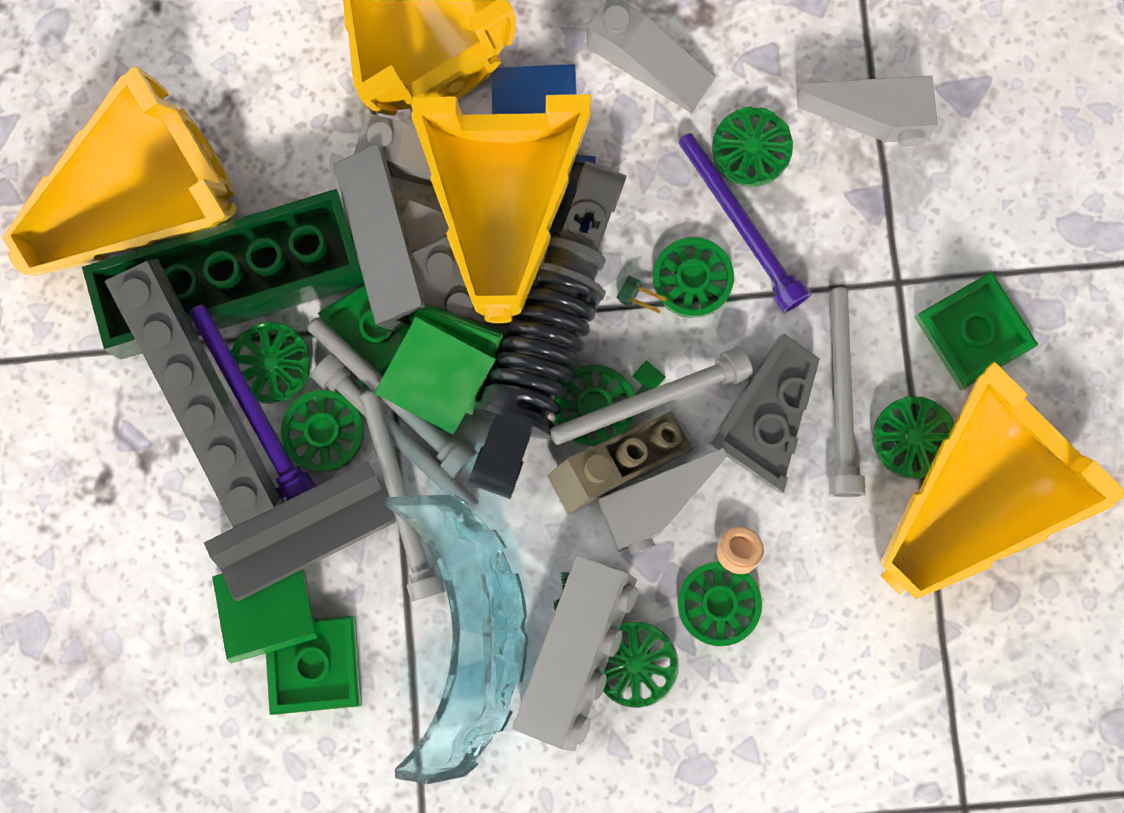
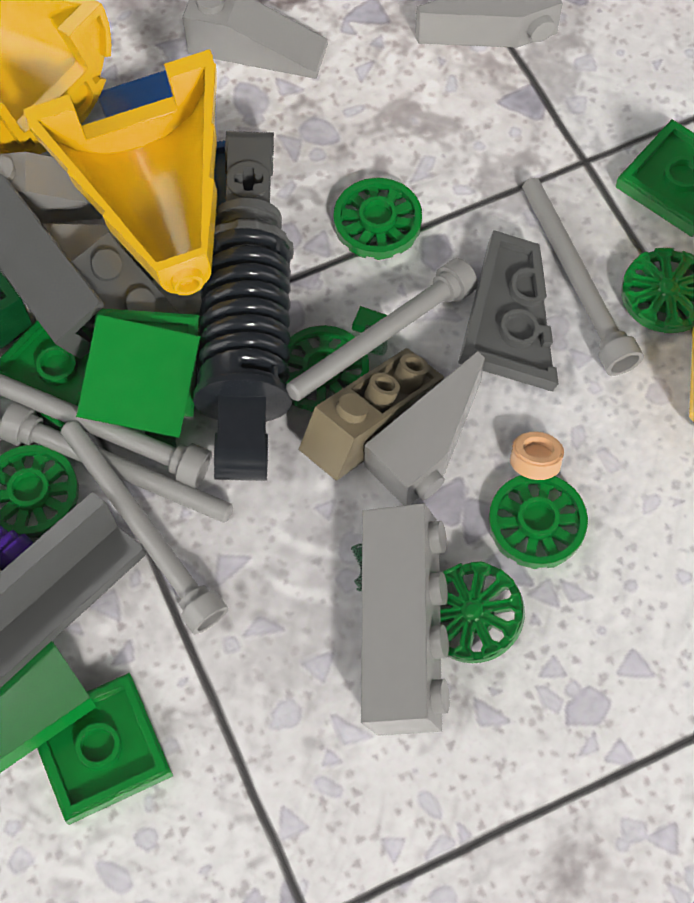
camera: 25 degrees left, 15 degrees down
clear light blue windscreen [386,494,528,784] -> none
clear green piece [616,275,667,314] -> none
dark purple piece [678,133,812,313] -> none
green wheel [712,106,793,187] -> none

